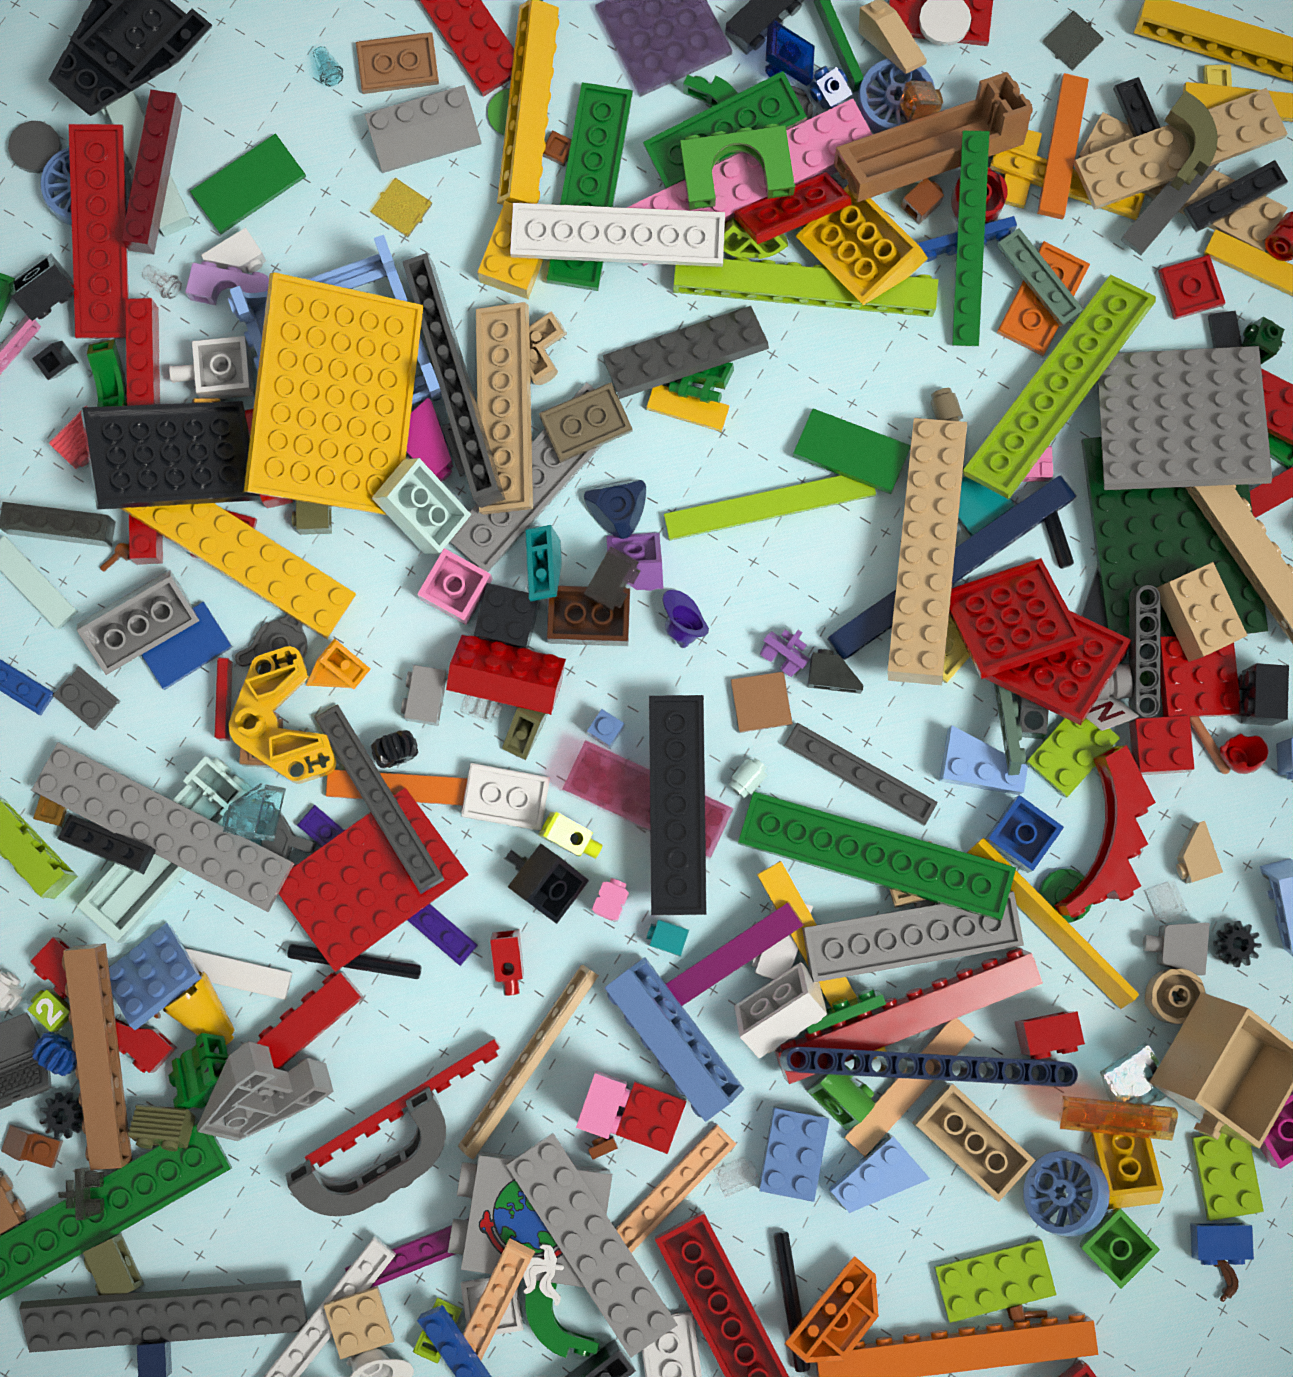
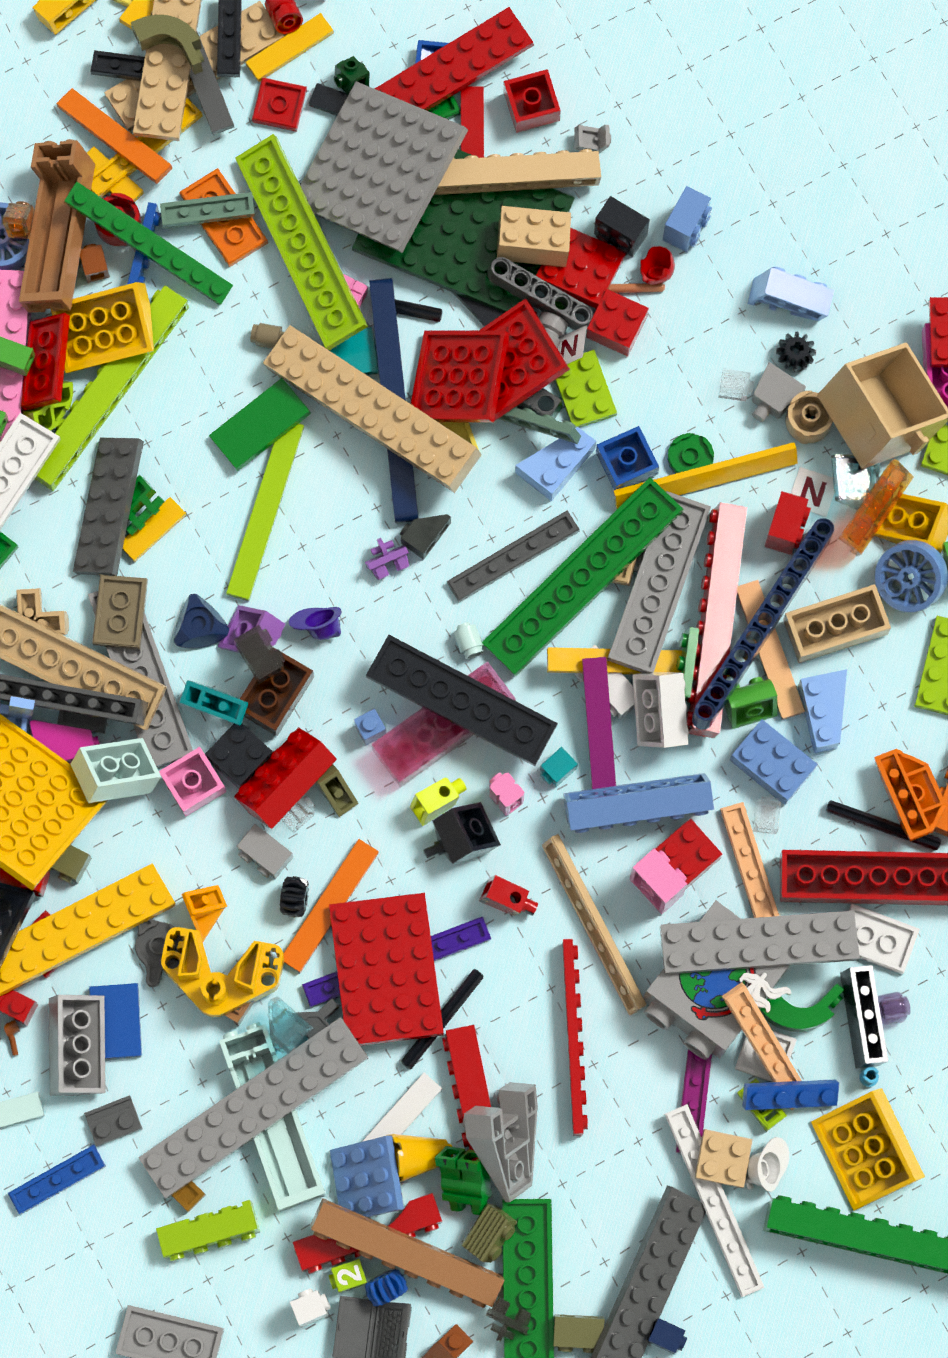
camera: 60 degrees left, 5 degrees down
black gear [40,1092,84,1139] -> none
black plate [57,815,156,875] -> none
red tile [215,658,233,741] -> none
dark grey arch [285,1087,446,1216] -> none
dark grey tile [315,704,444,894] -> none
white tile [461,763,550,831] -> none
dark orange plate [588,1137,618,1160] -> none
medium nougat tile [731,672,793,733] -> none
clear smoke piece [1042,10,1104,71] -> none
red arch [1054,745,1156,918] -> none
tan slope [1176,821,1223,884] -> none
none -> white sticker [791,467,839,517]

